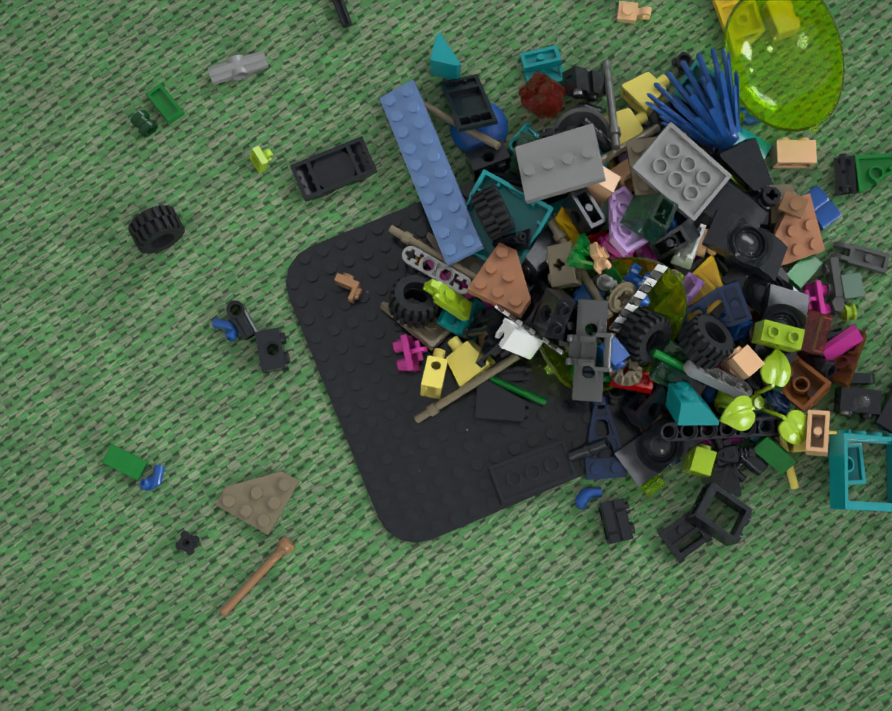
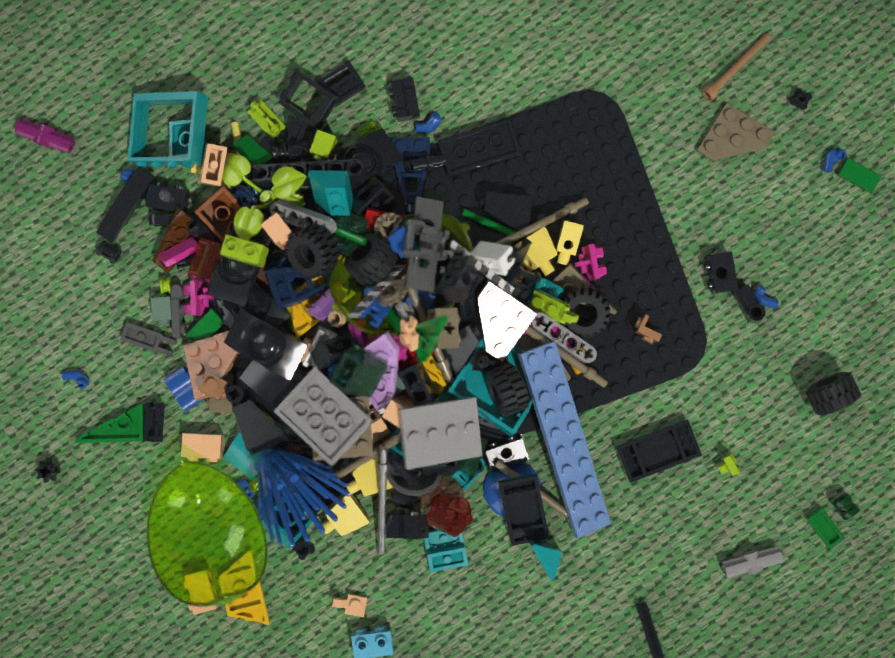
camera: 175 degrees left, 5 degrees up
none -> lime hinge [247,100,286,138]

